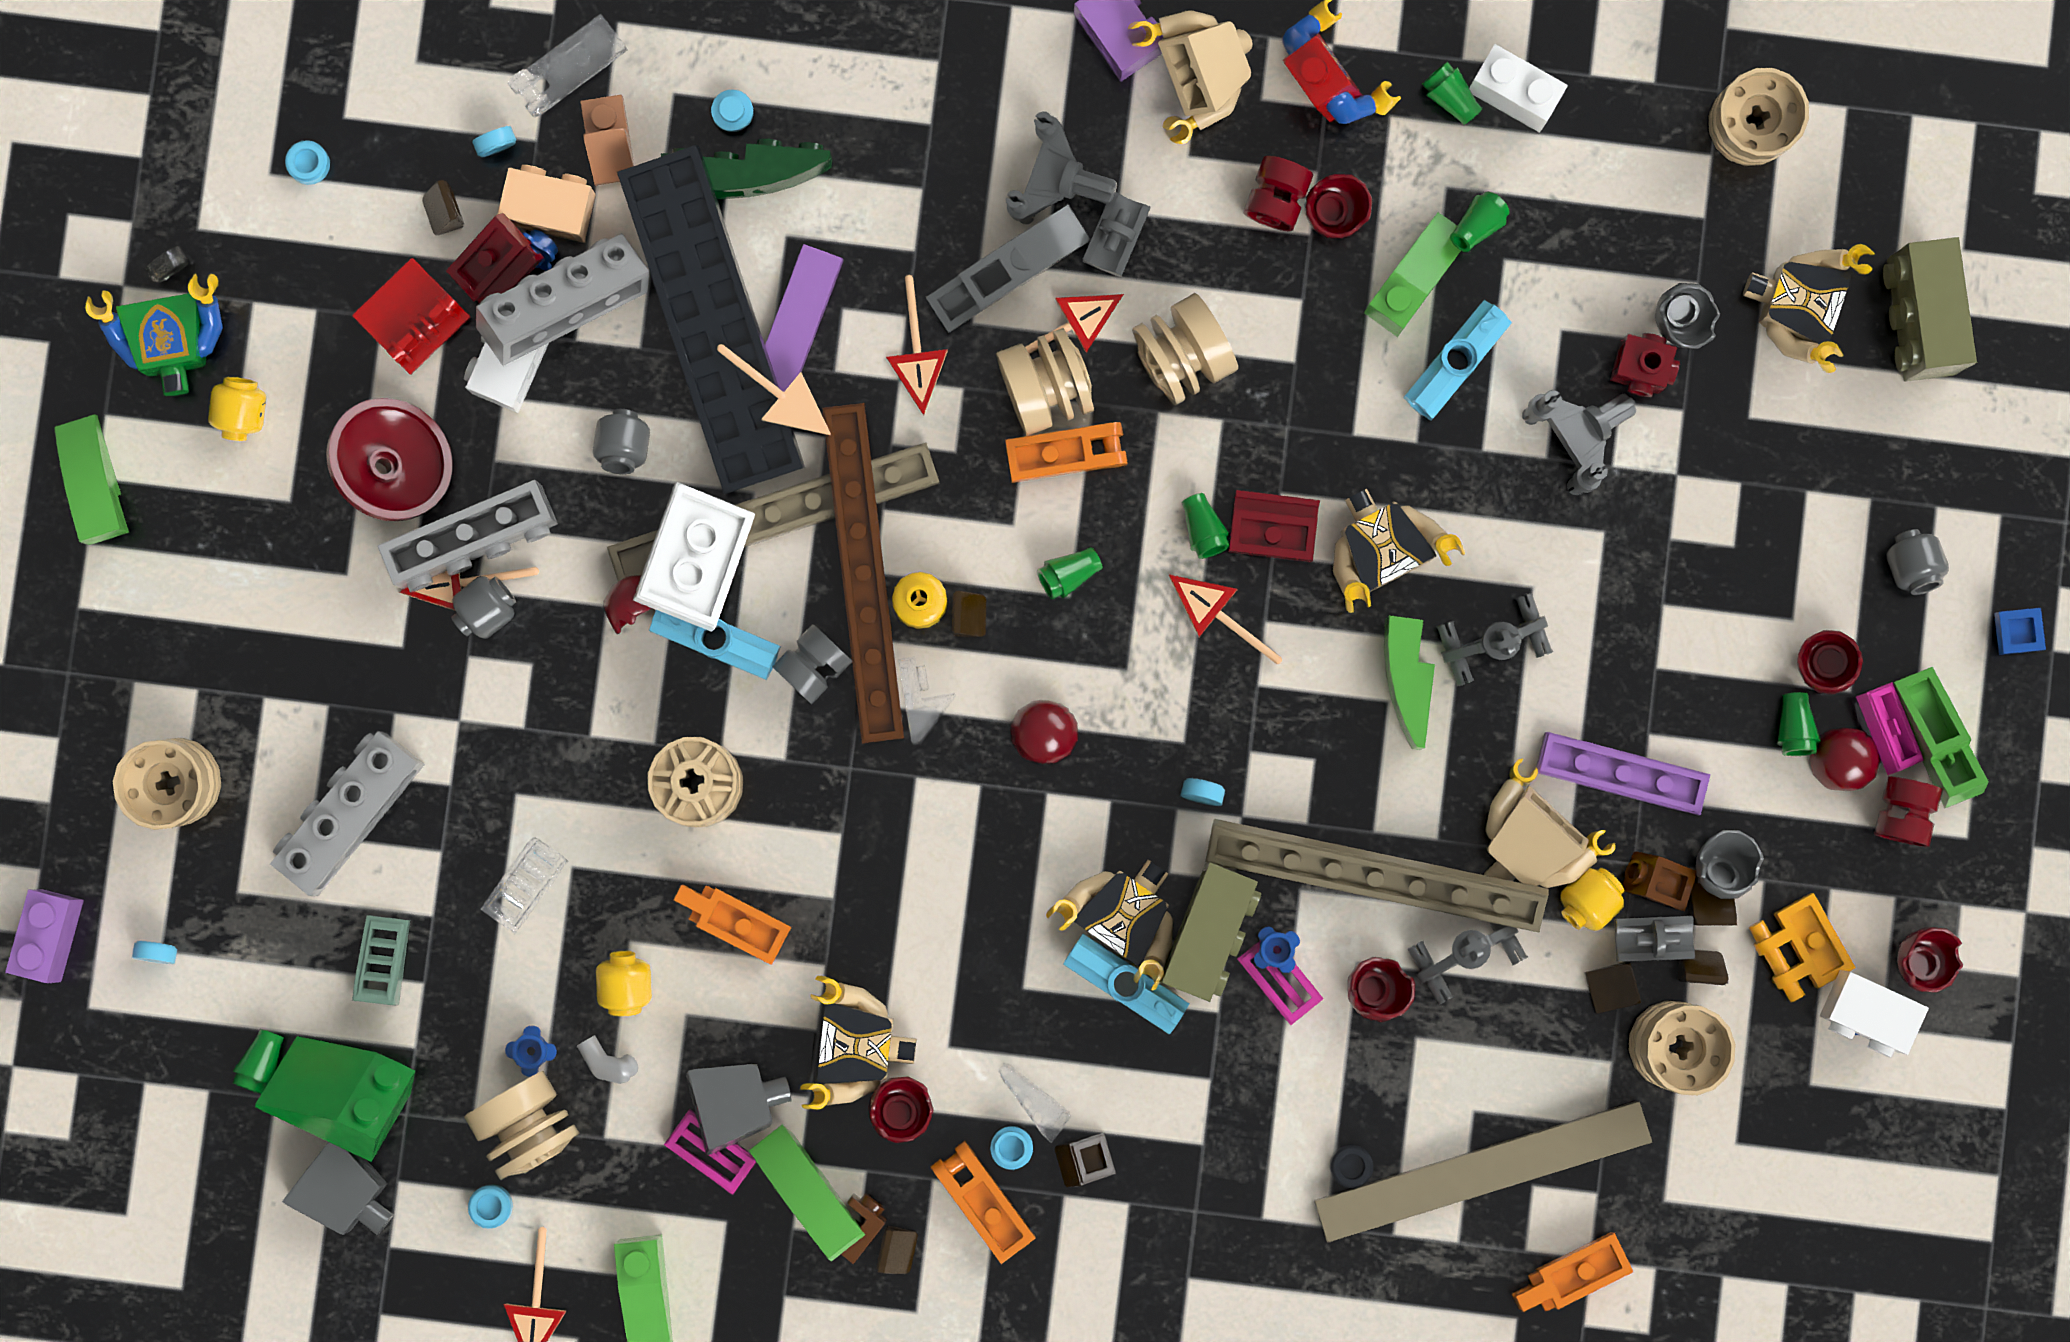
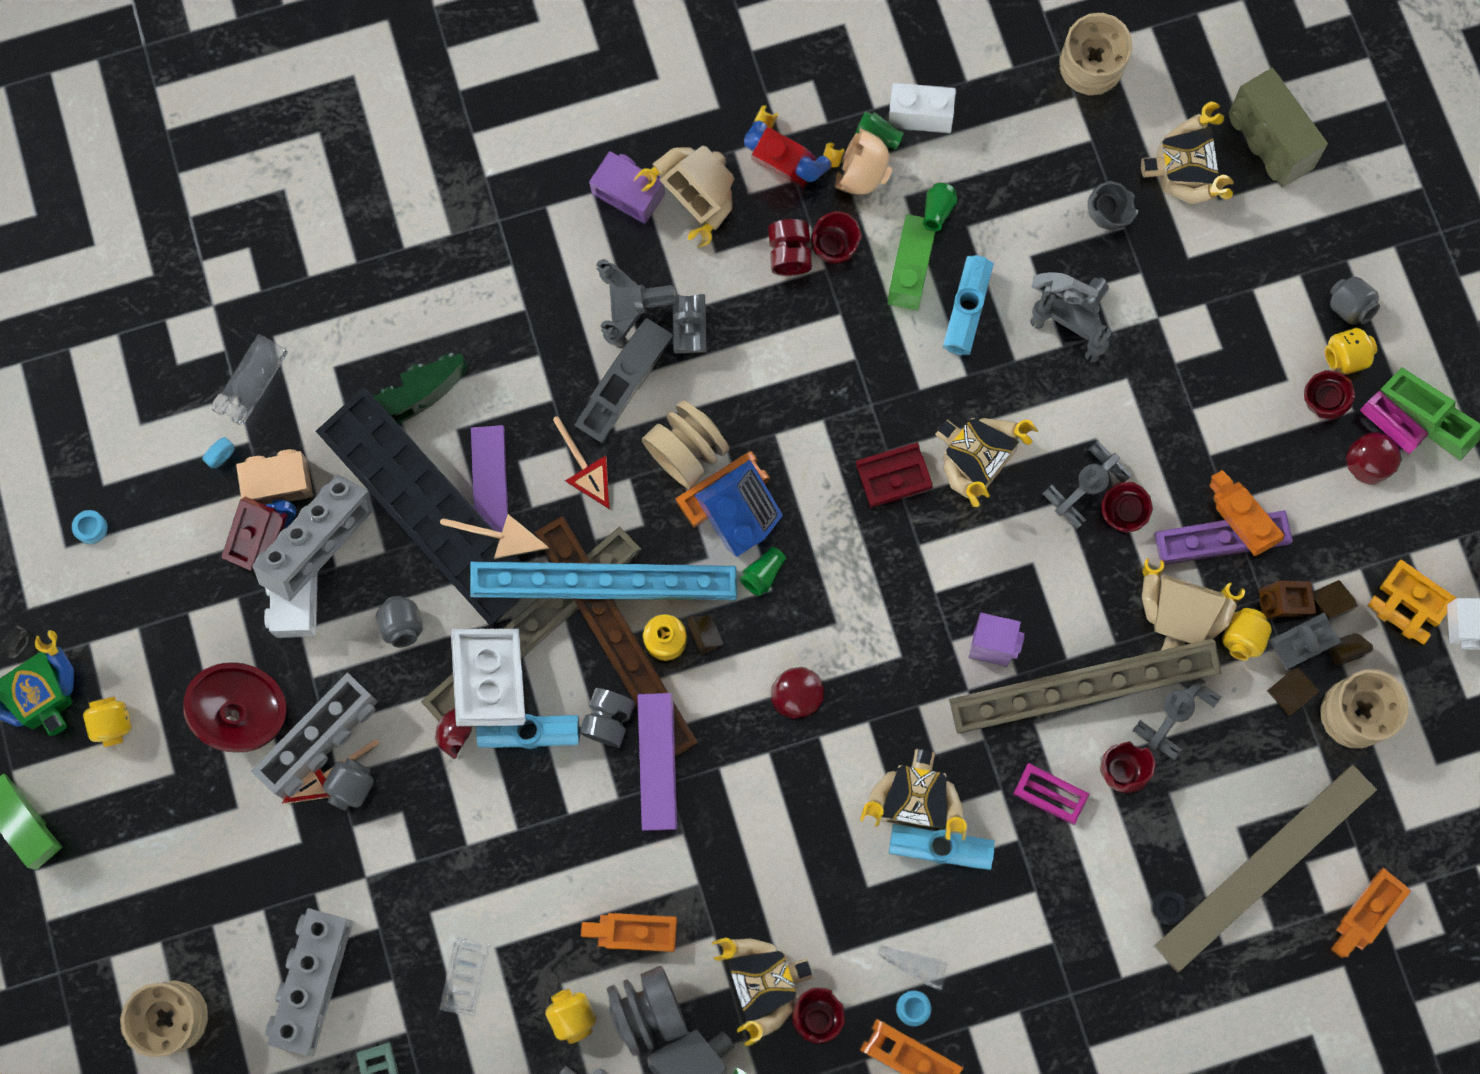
camera: 15 degrees left, 10 degrees down
red hinge [352,258,471,375] -> none
dark brown slope [422,180,464,236] -> none
nougat slope [581,94,634,186] -> none
tan wheel [648,737,743,827] -> none
medium azure plate [711,90,753,132] -> none
clear slope [898,656,956,745] -> none
piece [1025,294,1124,354] -> none
dark brown slope [1055,1133,1116,1187] -> none
tan wheel [1132,293,1238,405] -> none
olive brick [1161,862,1261,1002] -> none
piece [1169,575,1282,664] -> none
green cone [1181,493,1230,559] -> none
medium azure tile [1181,778,1225,806] -> none
blue plate [1254,927,1300,973] -> none
bright green slope [1384,616,1435,750] -> none
dark red brick [1610,333,1680,397] -> none
dark grey hair [1696,830,1764,899] -> none
green cone [1777,692,1820,756] -> none
dark red wheel [1874,776,1943,847] -> none
blue plate [1994,608,2046,655] -> none
none -> medium azure tile [470,562,737,601]
none -> flat silver wheel [607,965,689,1057]
none -> medium lavender tile [638,693,677,830]
none -> blue slope [694,460,783,557]
none -> light nougat cylinder [834,129,892,195]
none -> medium lavender brick [968,613,1025,667]
none -> light grey slope [1032,272,1098,304]
none -> dark red hair [1101,482,1153,533]
none -> orange hinge [1210,470,1284,556]
none -> yellow head [1324,328,1377,375]

